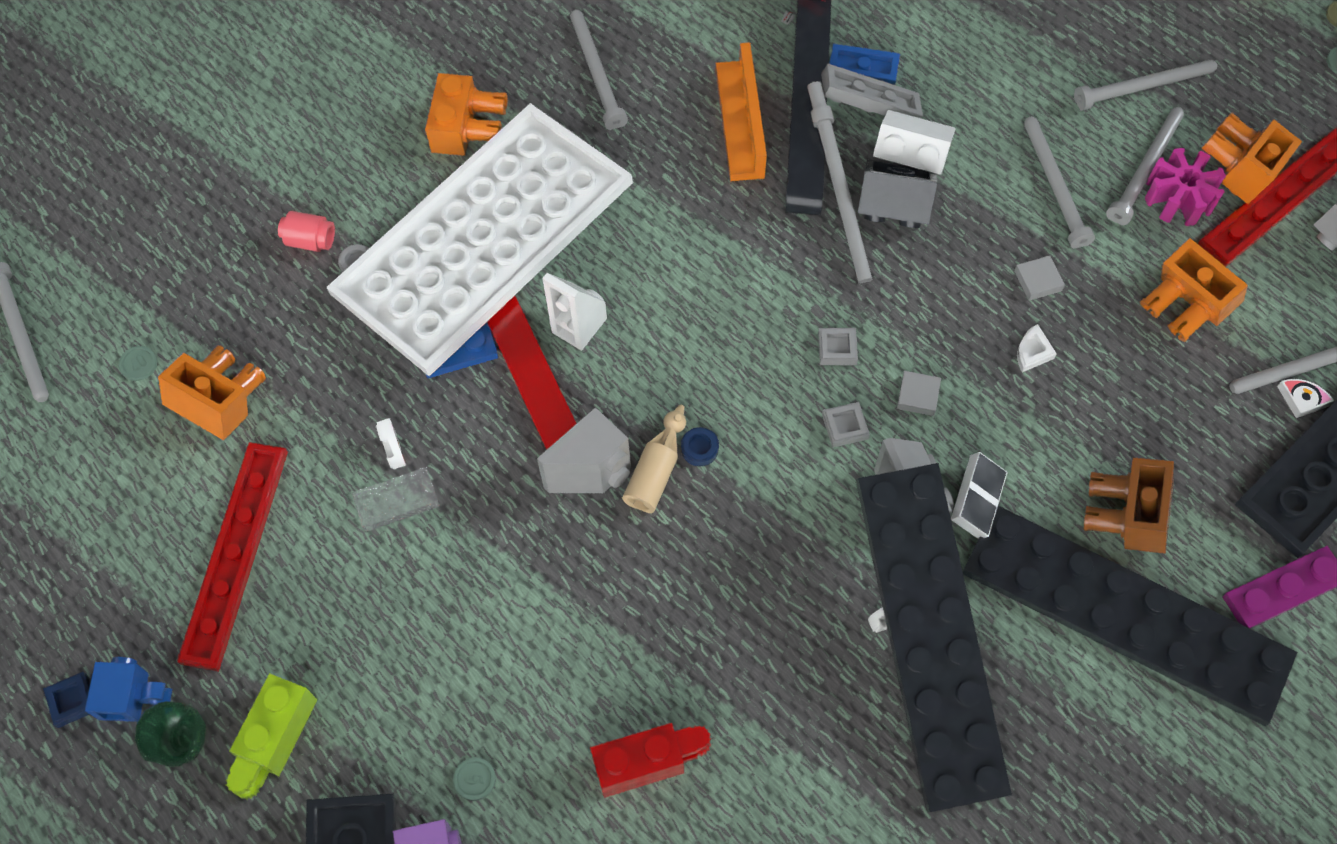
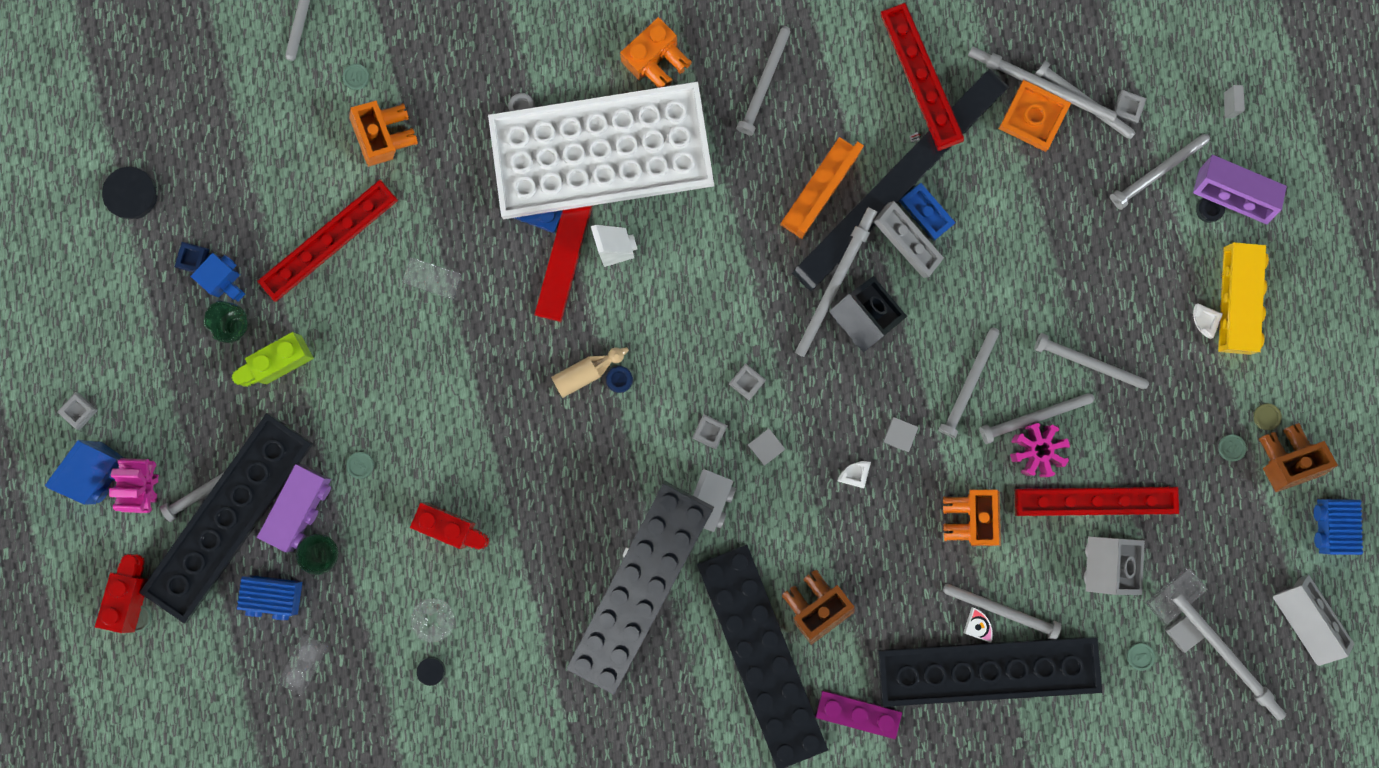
camera: 40 degrees right, 20 degrees up
coral brick [278,211,335,252] -> none
white tile [376,418,406,469] -> none
light grey slope [537,407,631,493] -> none
white brick [873,110,956,175] -> none
black tile [951,452,1007,539] -> none
orange brick [1201,112,1302,204] -> none

